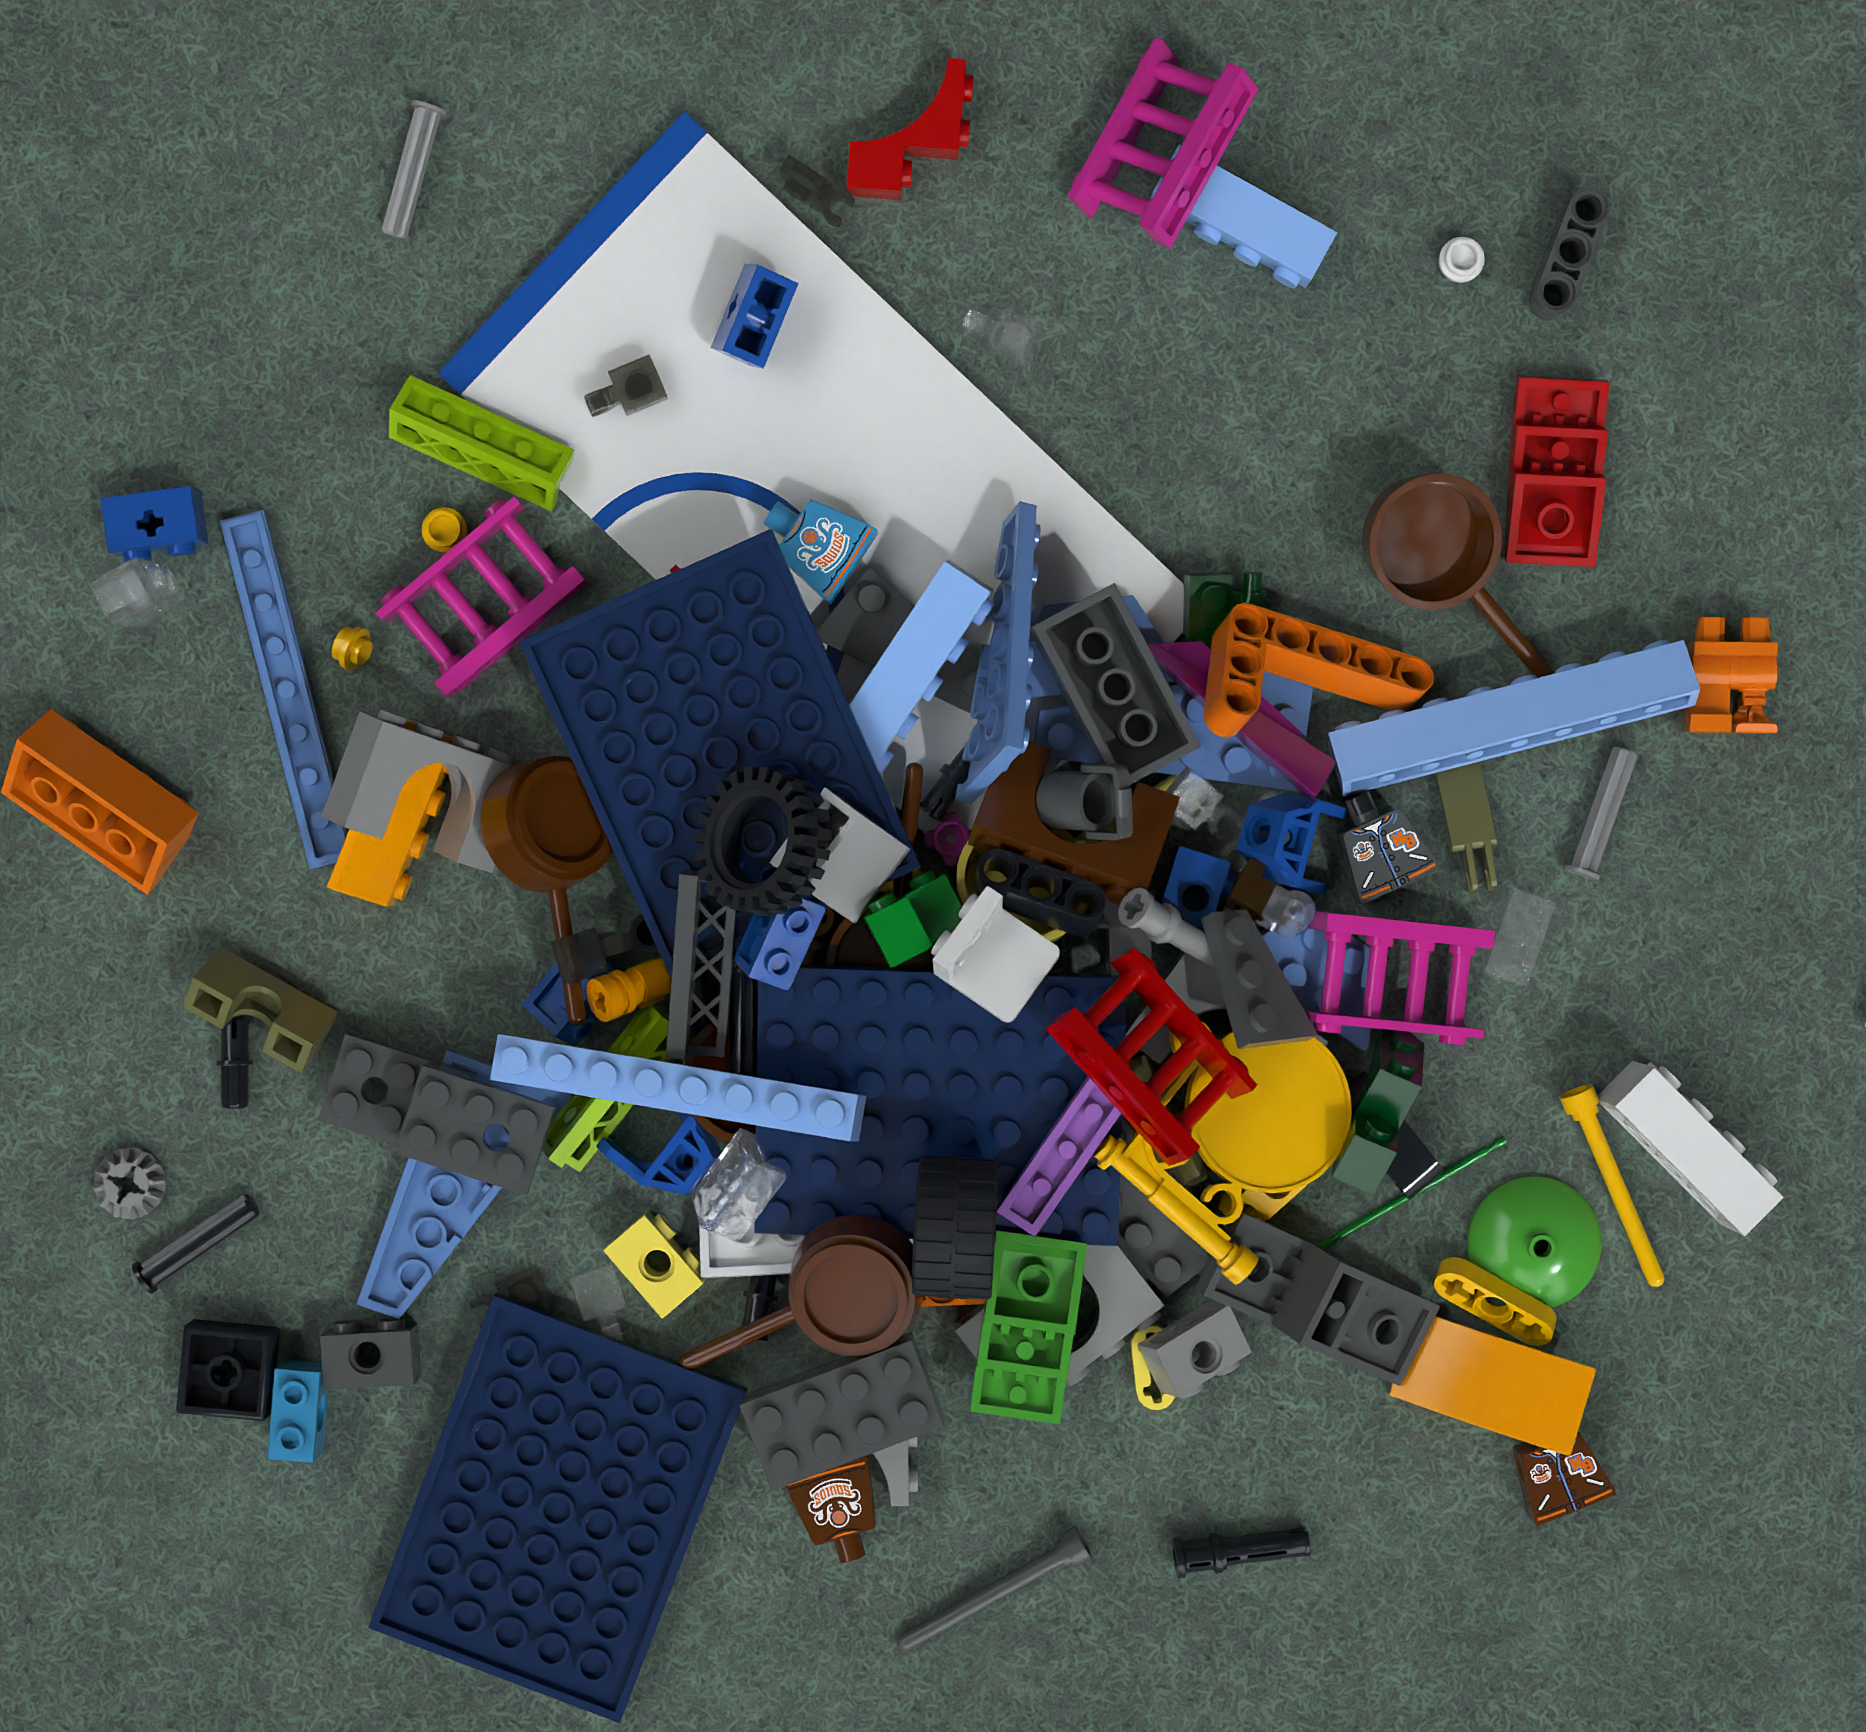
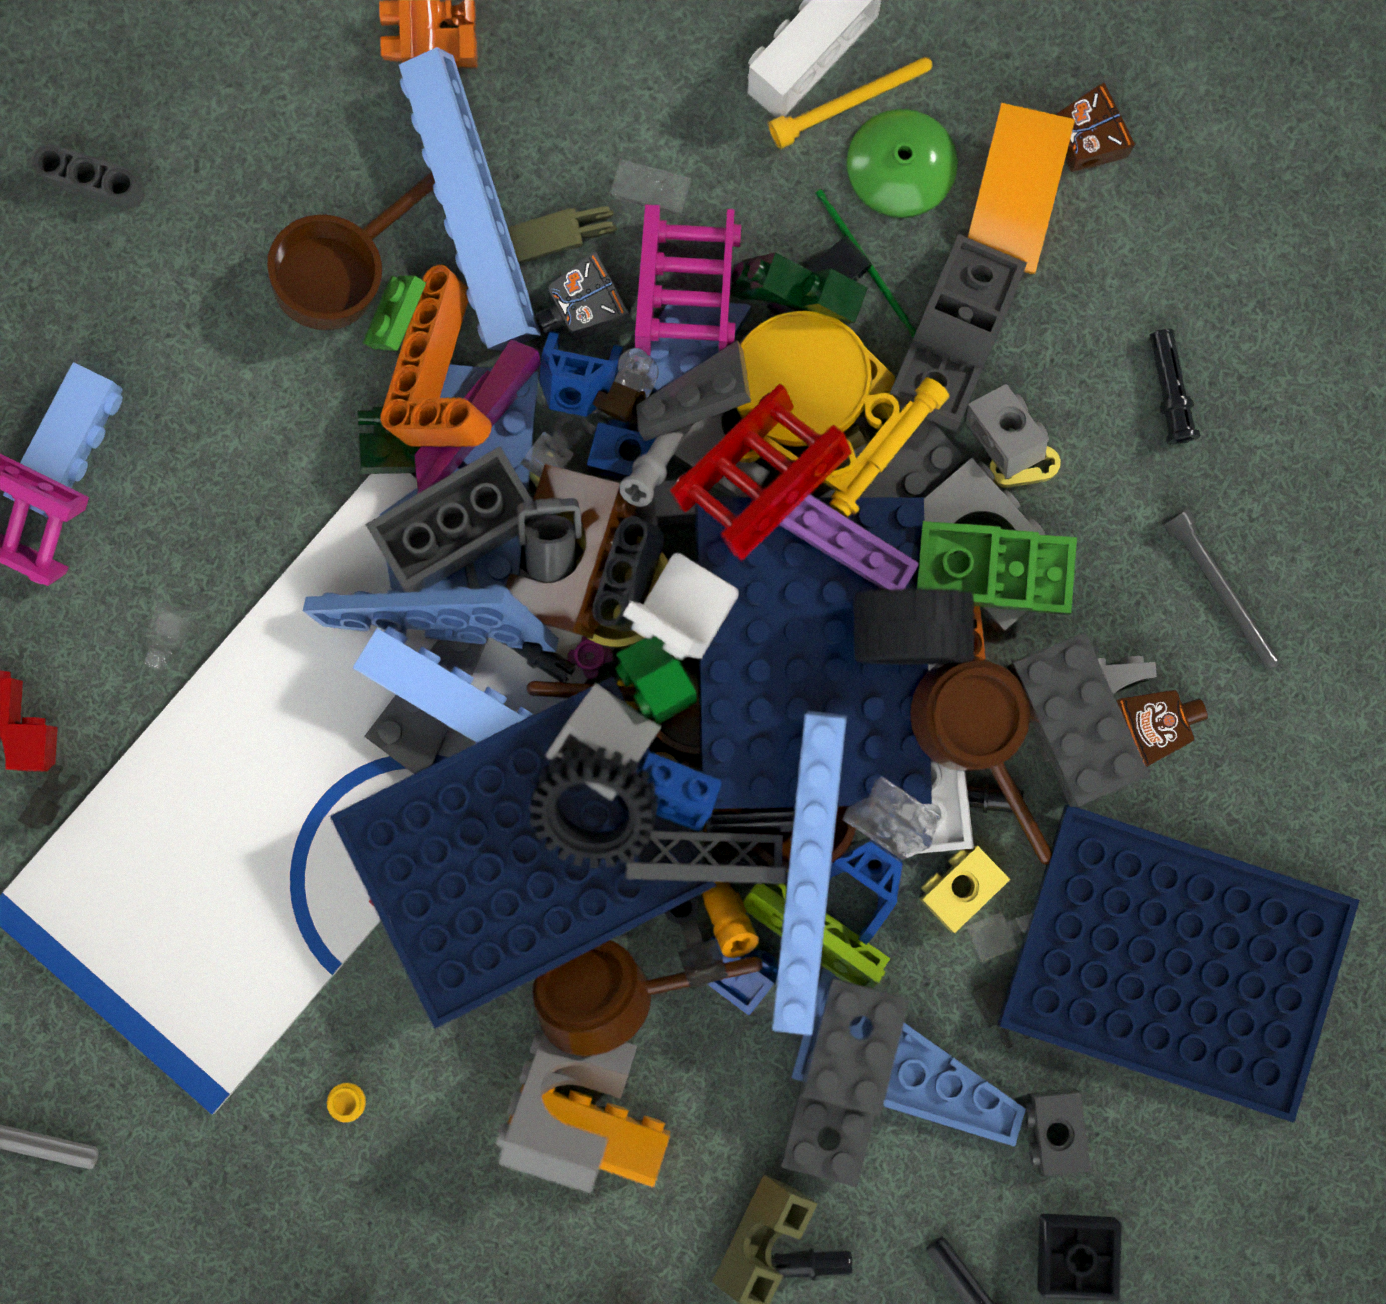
camera: 85 degrees left, 5 degrees down
medium blue tile [220,510,349,869] -> none
dark azure brick [268,1359,329,1463] -> none
yellow plate [332,626,373,671] -> none
dark pink fence [376,496,589,698] -> none
lime fence [389,375,575,512] -> none
clear smoke plate [584,354,668,418] -> none
blue brick [710,263,799,369] -> none
dark azure torso [763,499,878,605] -> none
yellow beam [1434,1257,1557,1346] -> none
white plate [1439,237,1485,283] -> none
red slope [1505,375,1610,567] -> none
light grey axle [1565,747,1637,881] -> none
none -> bright green plate [363,275,427,351]

